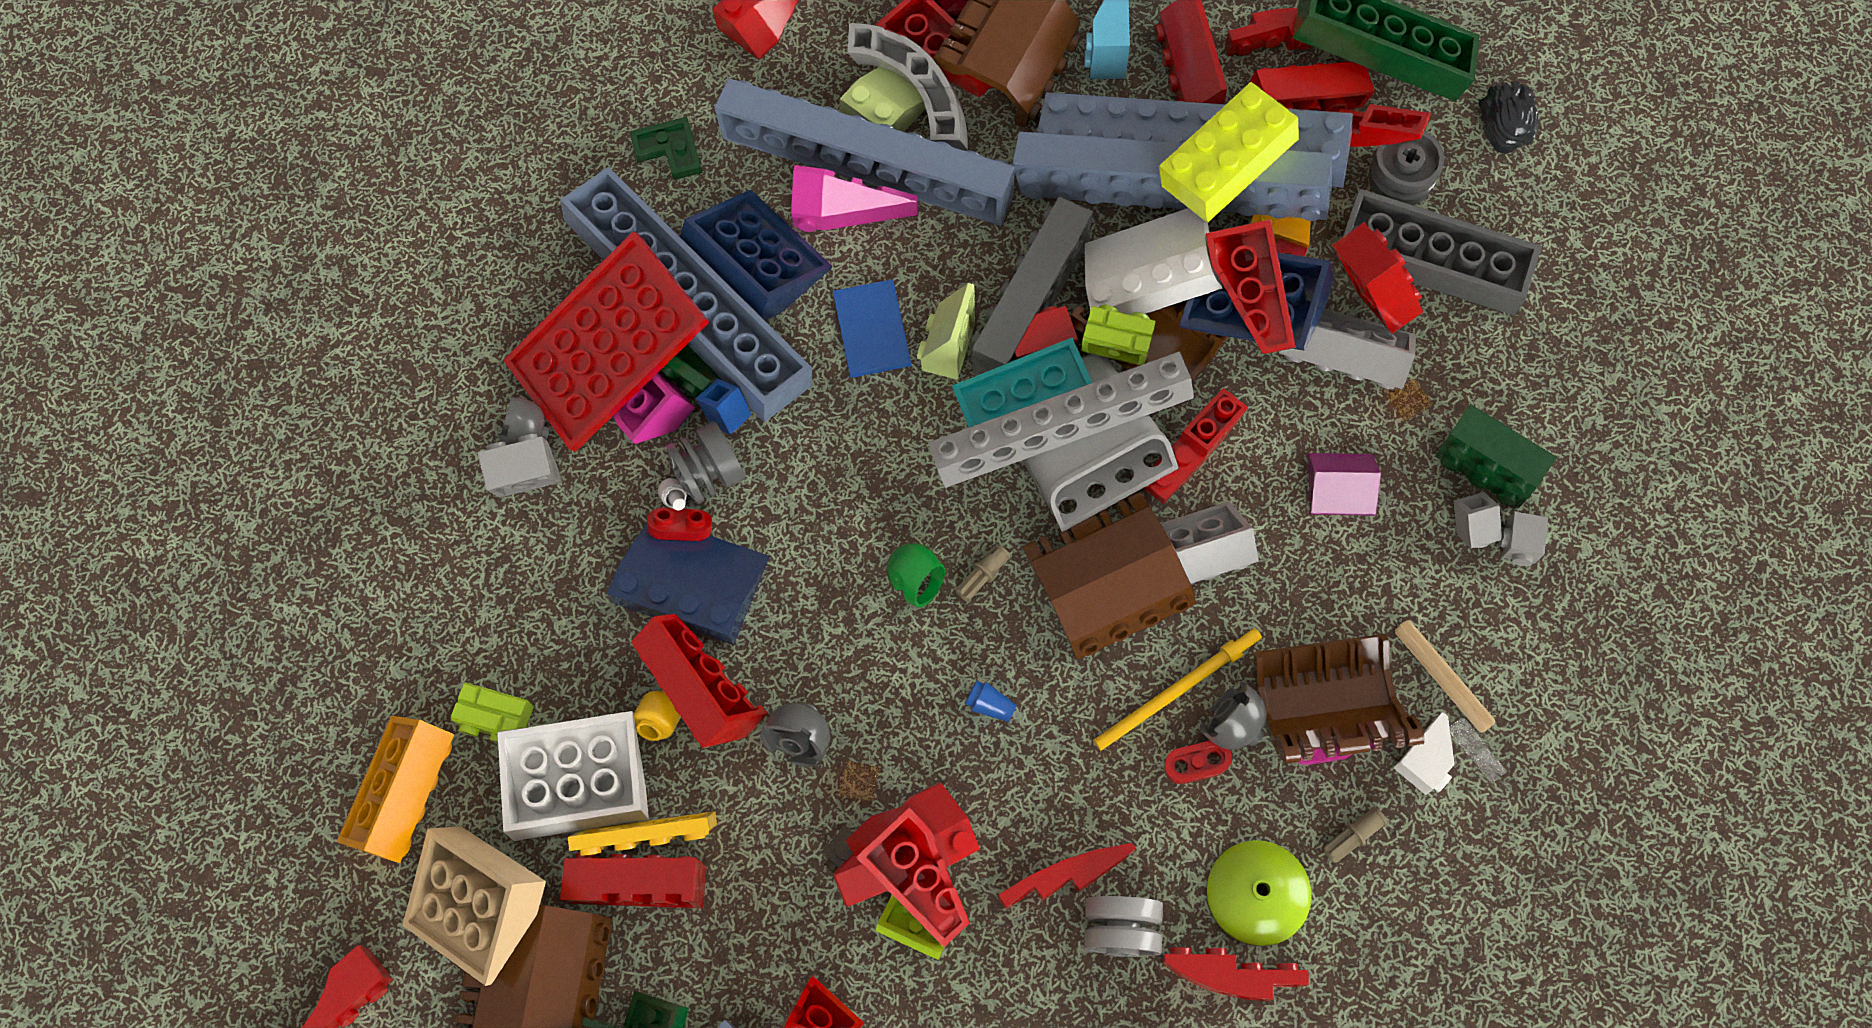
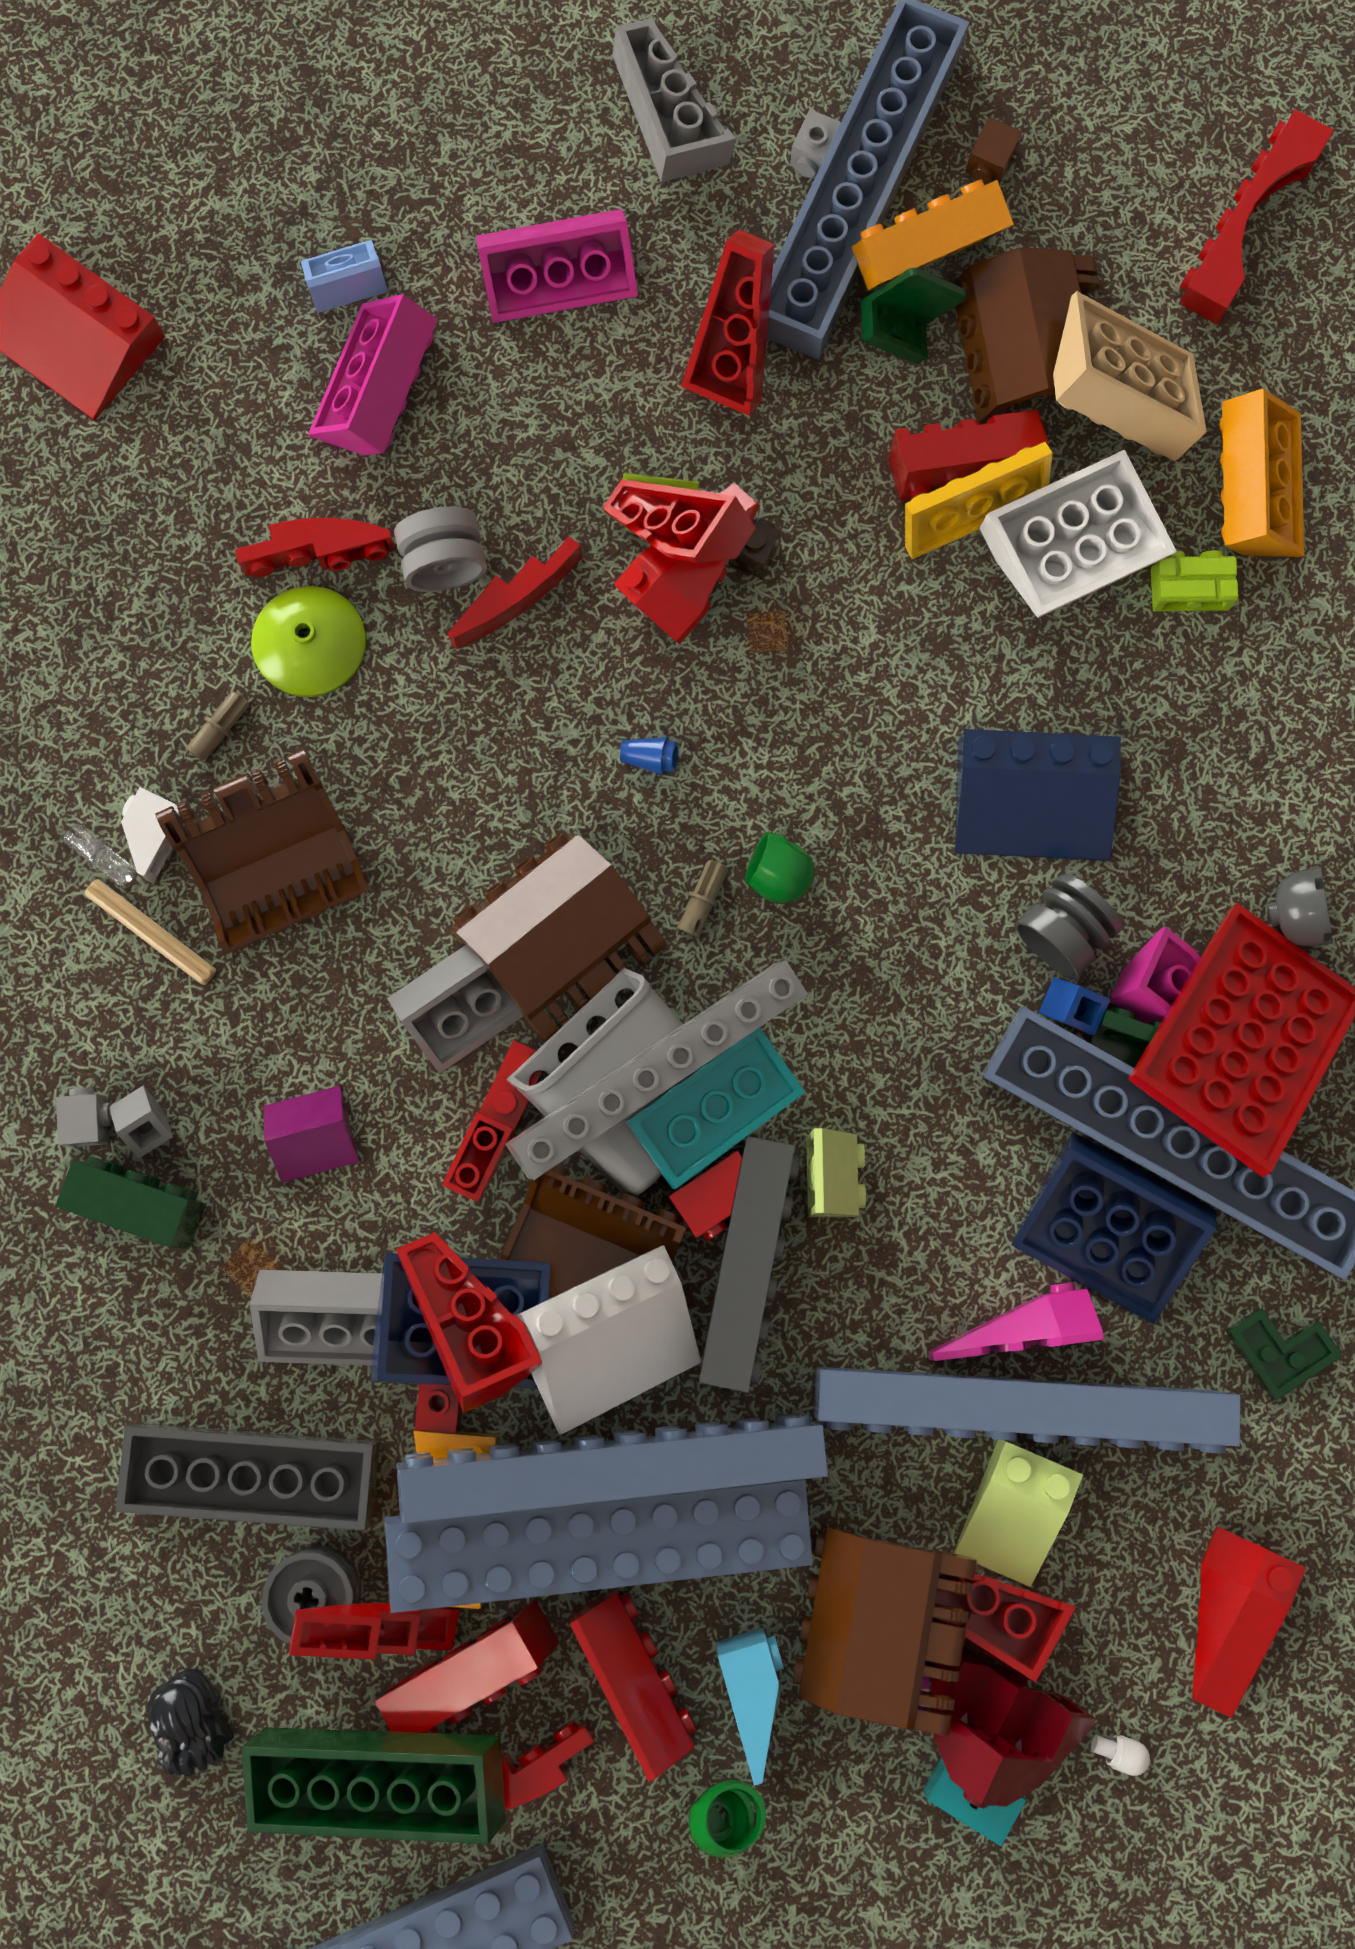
camera: 160 degrees right, 10 degrees up
light grey slope [478,434,562,498] -> none
red wedge [631,614,768,748] -> none
yellow head [634,690,681,741] -> none
red plate [647,508,712,541] -> none
white cylinder [658,478,687,510] -> none
dark grey cylinder [760,703,830,767] -> none
blue tile [833,279,911,378] -> none
light grey brick [847,23,968,150] -> none
lime brick [1081,305,1156,365] -> none
yellow bar [1093,628,1262,751] -> none
neon yellow brick [1159,82,1299,223] -> none
red plate [1164,741,1232,784] -> none
dark grey cylinder [1200,682,1267,750] -> none
red brick [1332,222,1423,335] -> none

